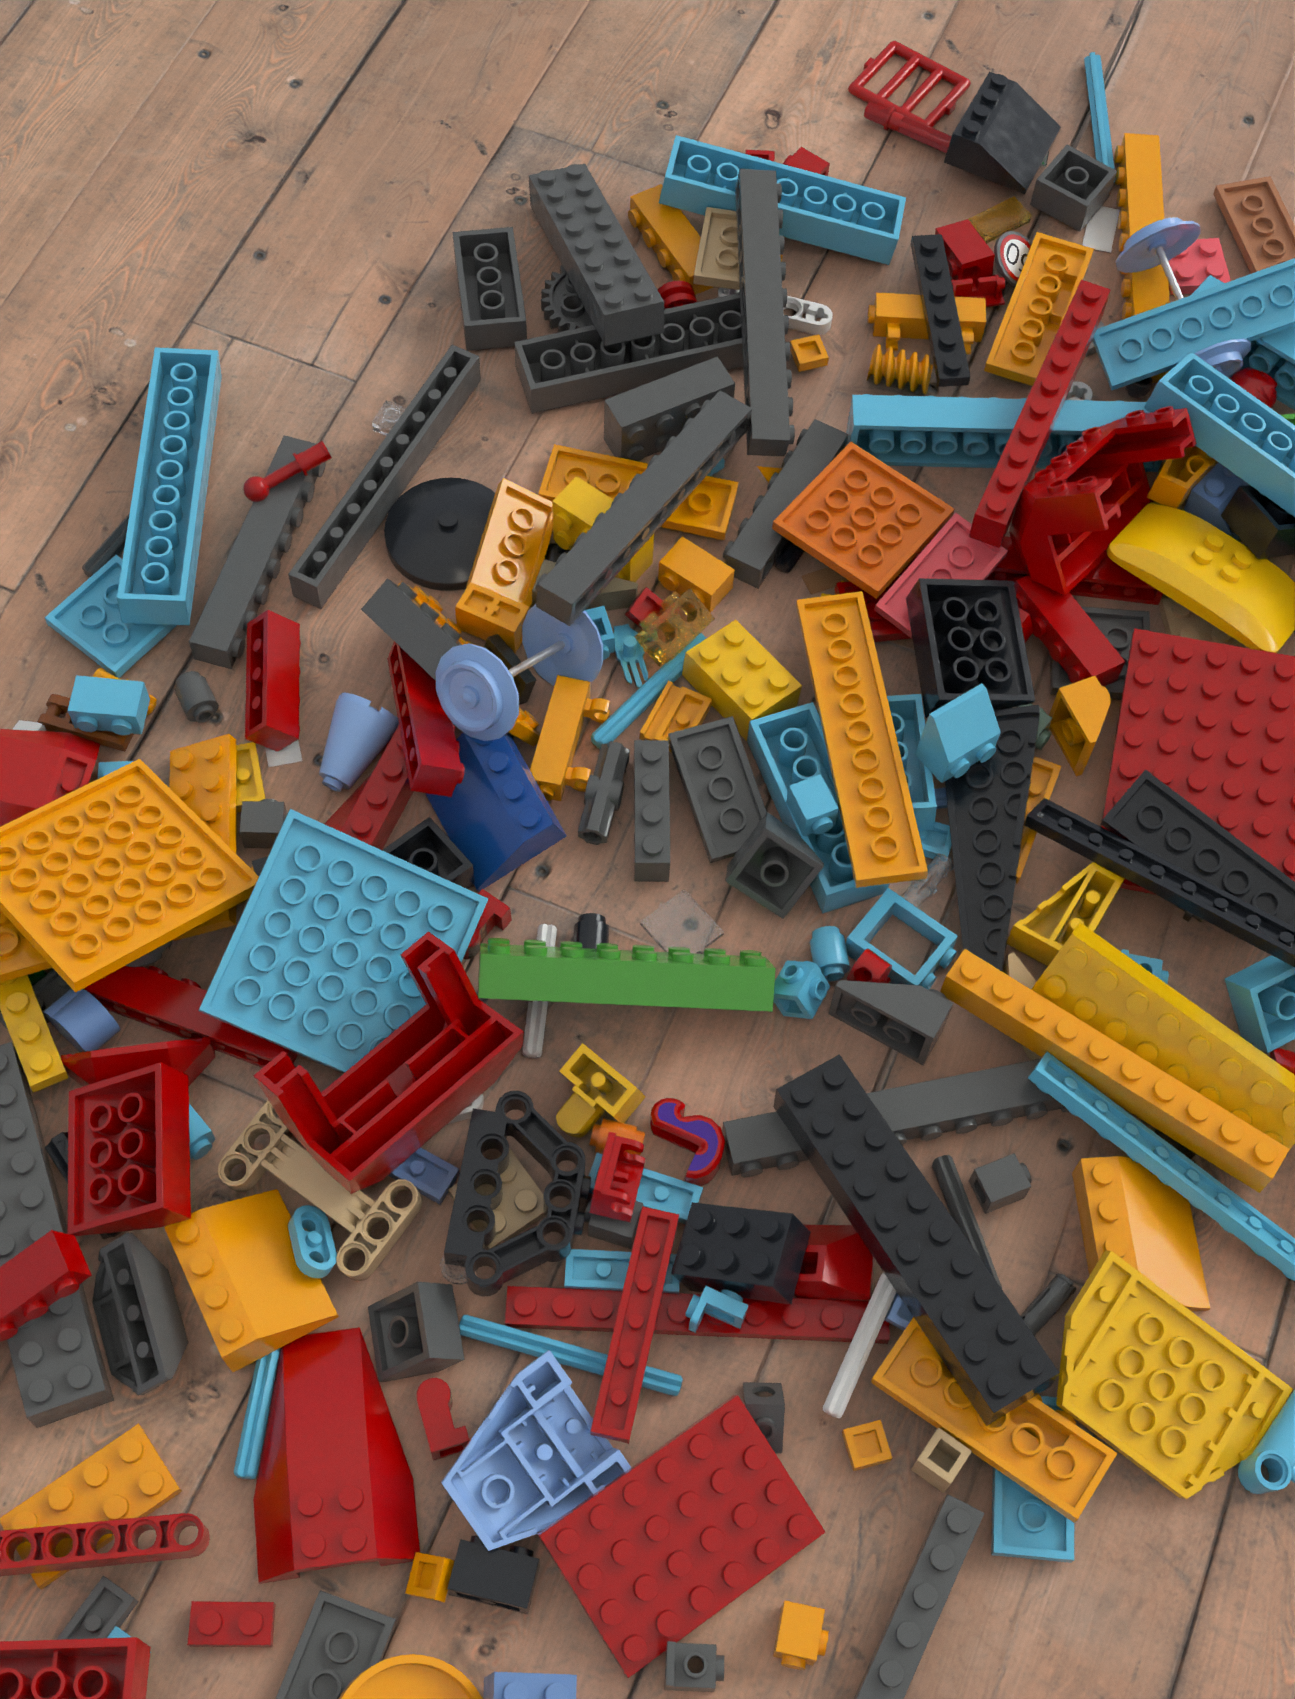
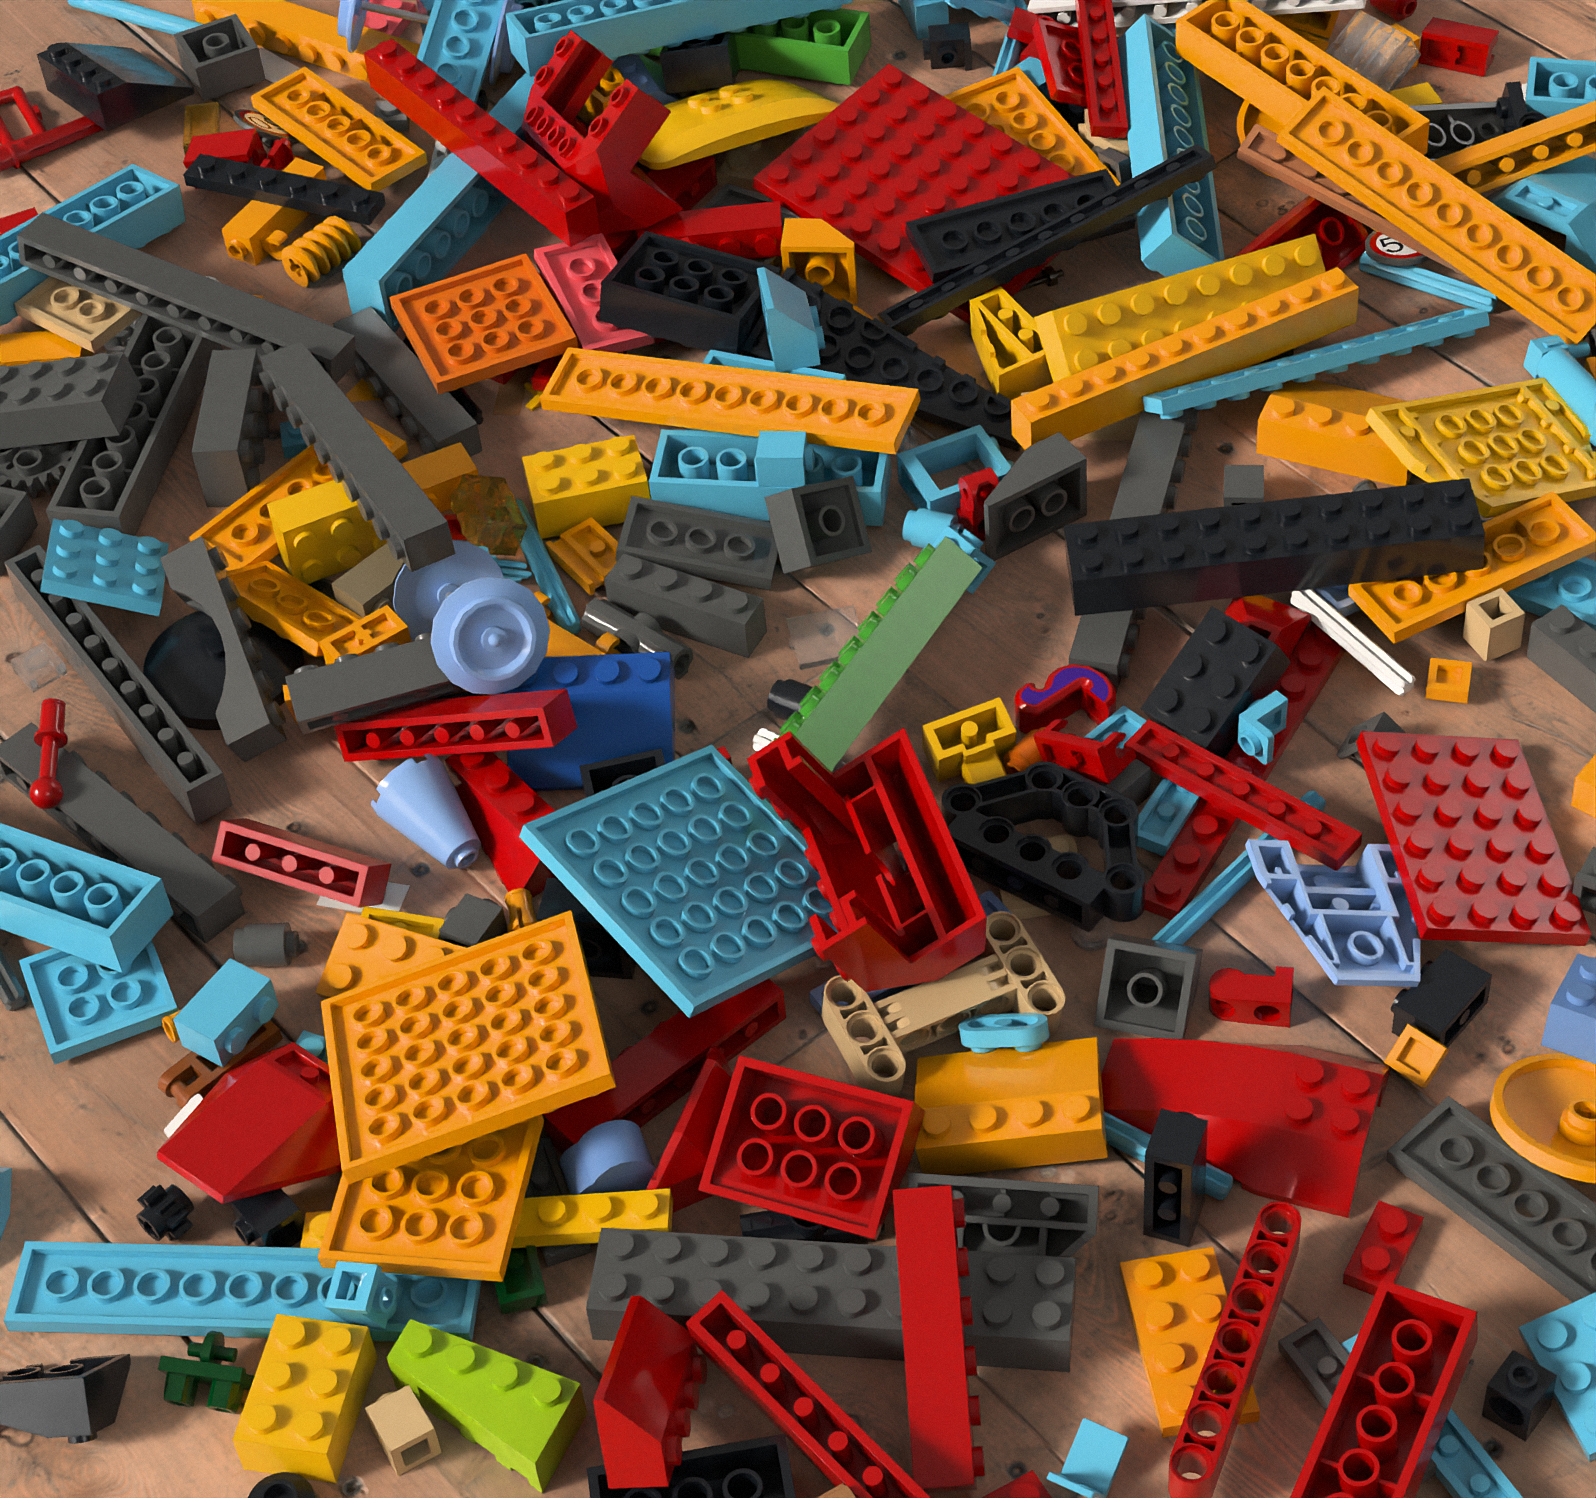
camera: 55 degrees left, 15 degrees down
none -> medium azure plate [40,518,169,617]
none -> dark grey arch [160,536,287,762]
none -> black brick [1143,1108,1208,1247]

